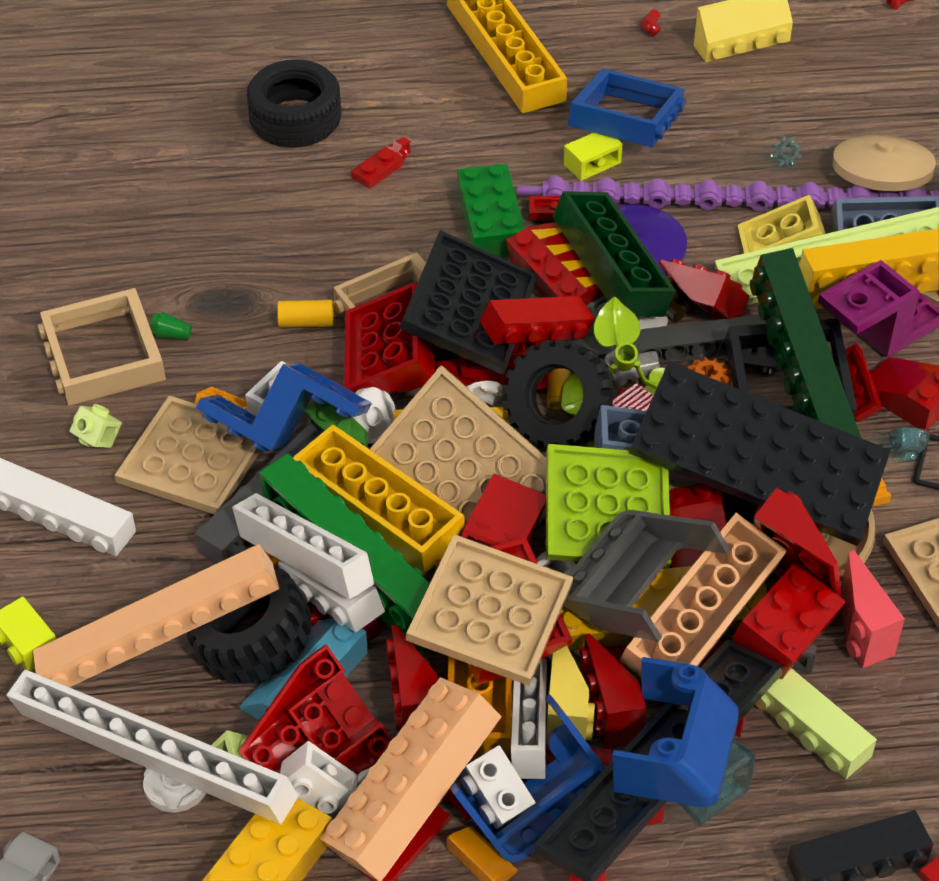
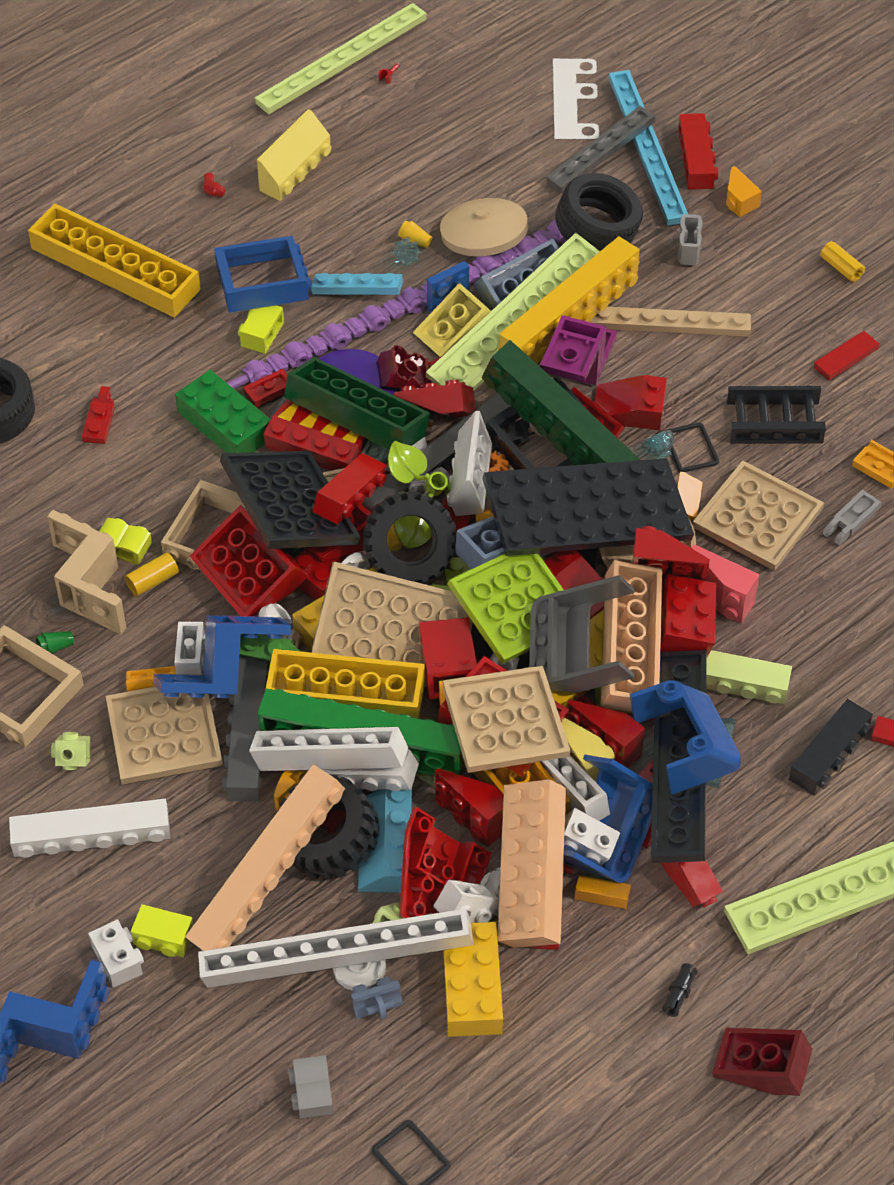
camera: 35 degrees left, 5 degrees up
none -> tan bracket [47,510,126,635]
none -> neon yellow brick [99,518,152,565]
none -> medium azure plate [311,273,403,295]
none -> sand blue hips [351,976,403,1020]
none -> dark red slope [376,345,432,389]
none -> yellow cone [398,221,432,248]
none -> blue plate [427,261,469,314]
none -> white slope [447,411,492,516]
none -> slope [678,471,703,521]

